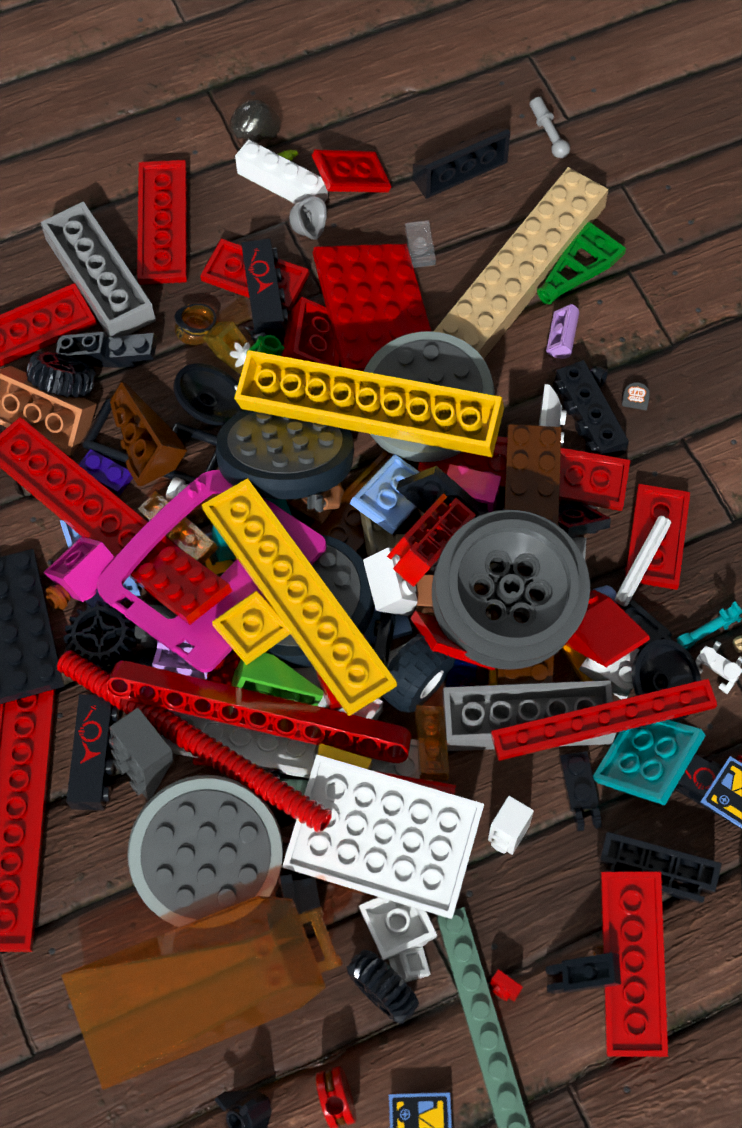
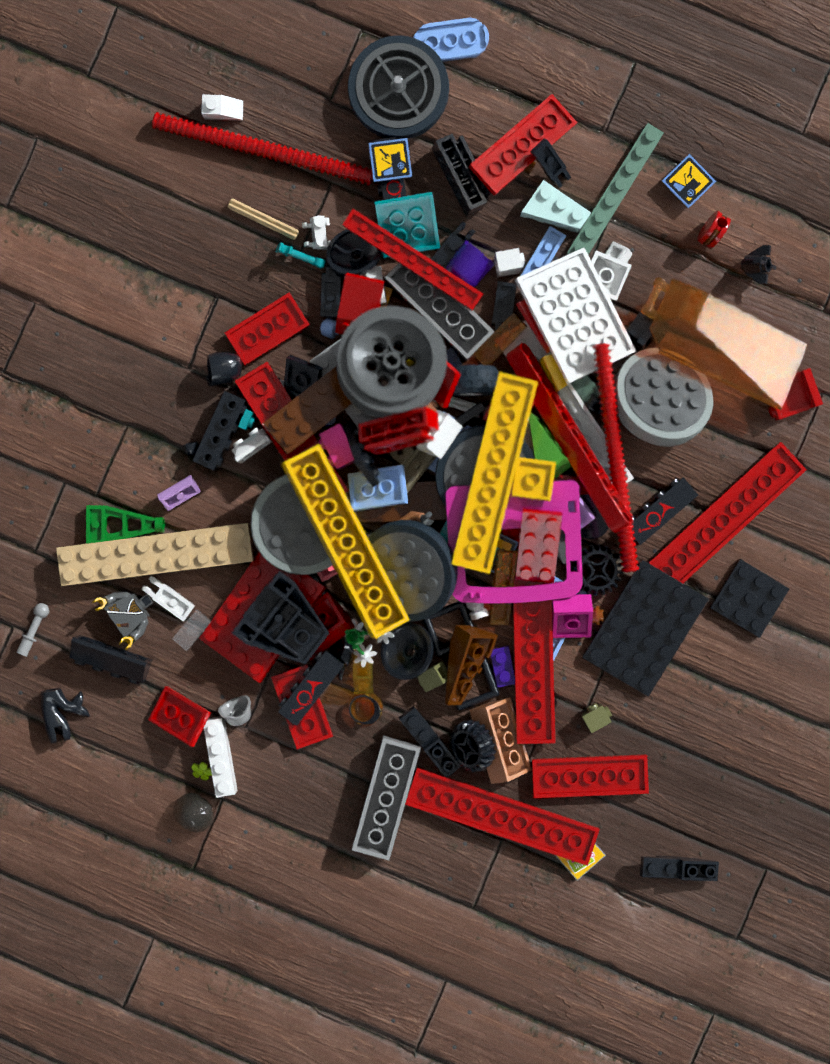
camera: 135 degrees left, 25 degrees up
dark grey slope [109,708,173,801] -> none
red plate [137,160,187,285] -> none
black gear [347,950,419,1023] -> none
red plate [490,969,523,1002] -> none
white axle [615,516,671,606] -> none
dark grey tile [622,383,649,410] -> none
none -> black piece [40,688,90,744]
none -> dark grey torso [92,592,154,650]
none -> white hinge [142,576,195,622]
none -> black piece [207,352,243,387]
none -> black wedge [231,571,329,664]
none -> teal plate [238,409,256,431]
none -> olive brick [417,661,448,692]
none -> dark purple cylinder [446,240,495,287]
none -> black hinge [492,281,517,335]
none -> light aqua wedge [520,180,591,233]
none -> light blue tile [521,226,566,276]
none -> red panel [762,368,823,421]

